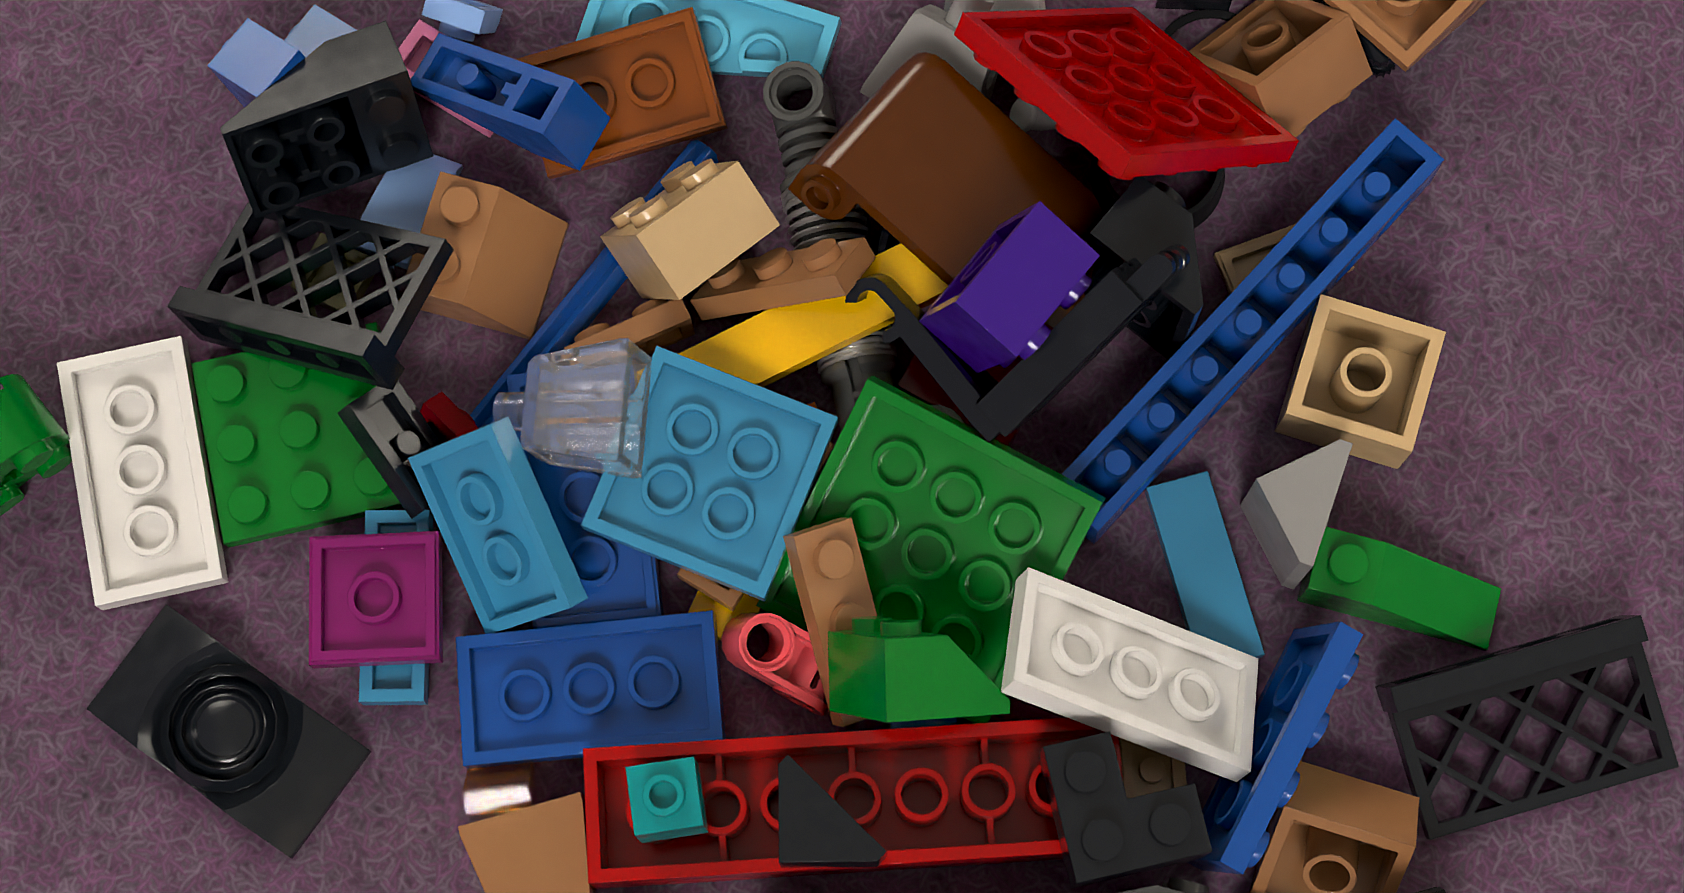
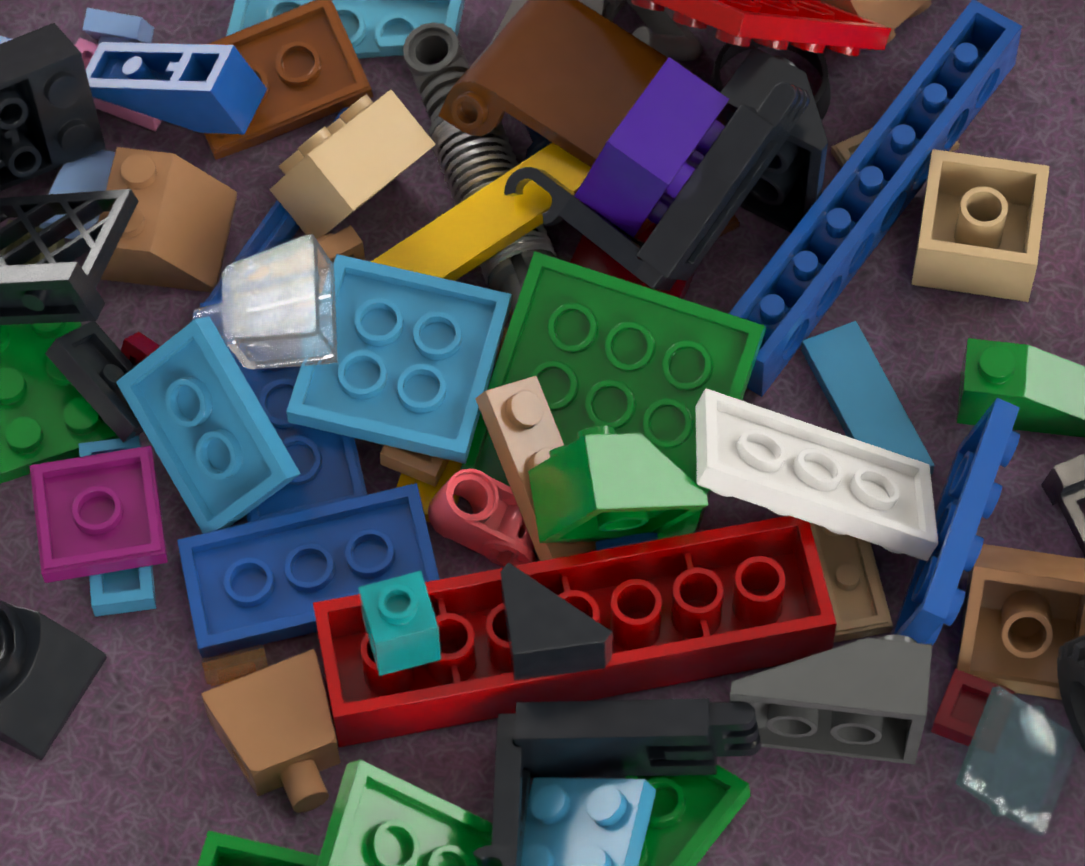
camera: 10 degrees left, 15 degrees down
medium nougat plate [690,237,876,321] -> none
black brick [1038,731,1212,889] -> none
light grey slope [1240,439,1353,590] -> none

